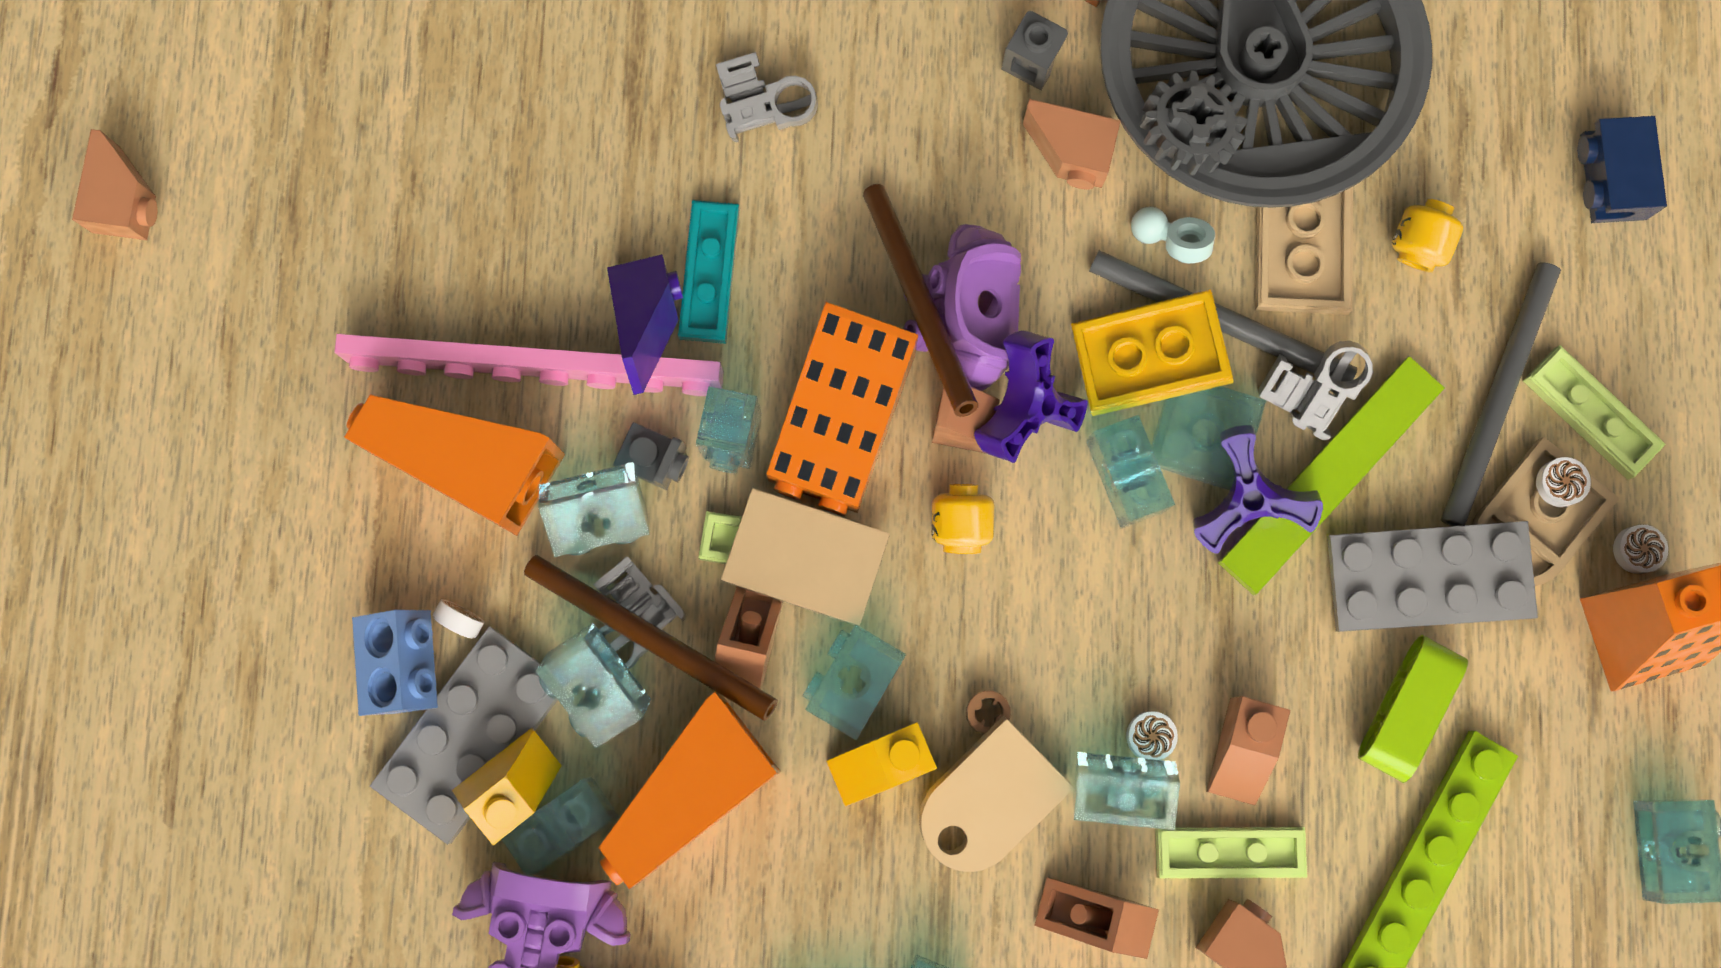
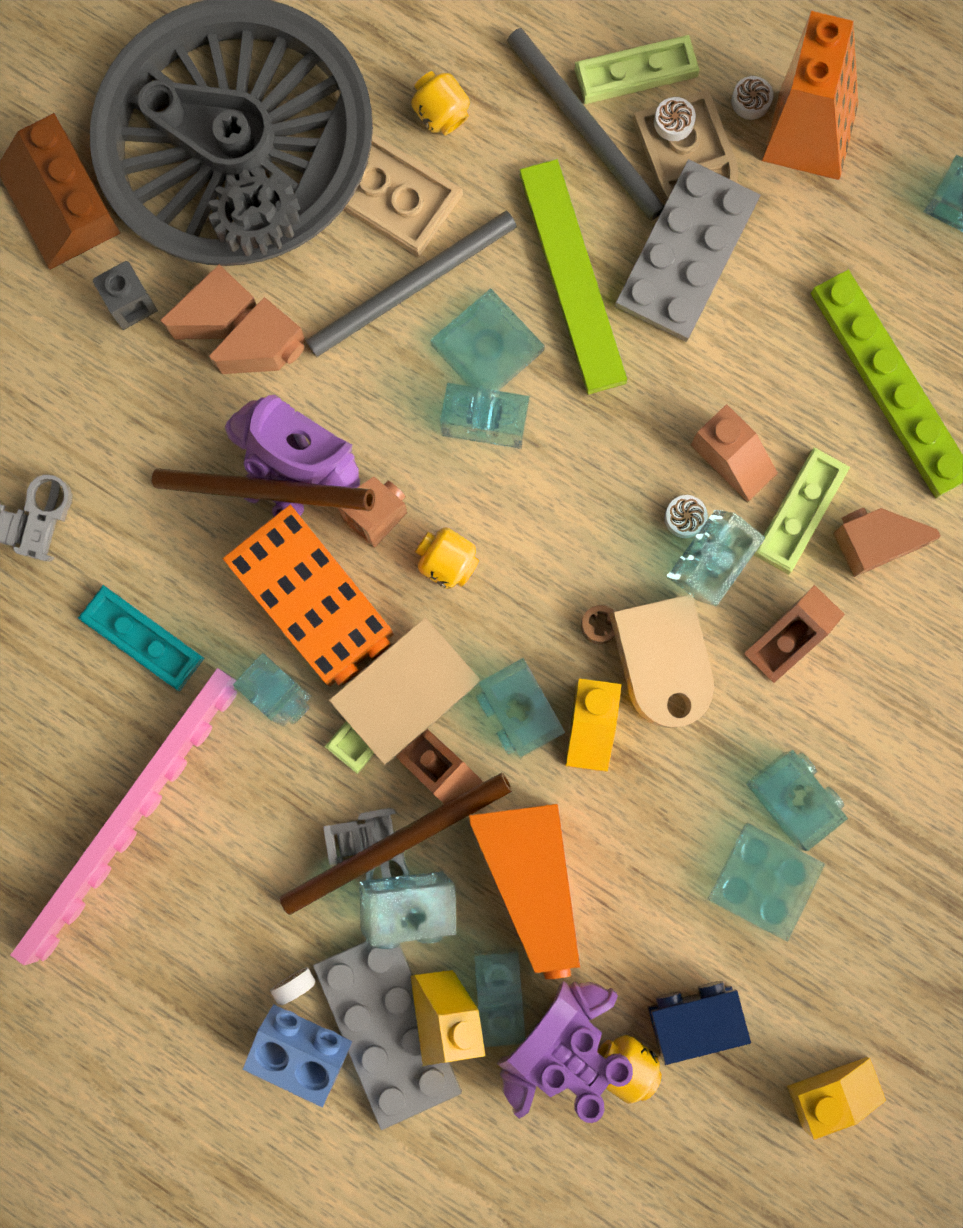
camera: 55 degrees left, 0 degrees up
orange slope [344,395,565,536] -> none
clear light blue brick [539,462,650,557] -> none
dark purple slope [607,254,683,395] -> none
dark grey bracket [613,422,689,490] -> none
dark purple piece [974,330,1088,463] -> none
yellow tile [1071,289,1234,416] -> none
light aqua plate [1131,207,1215,264] -> none
piece [1193,425,1323,554] -> none
piece [1258,341,1373,440] -> none
lime beam [1358,635,1468,783] -> none
none -> nougat slope [209,297,306,374]

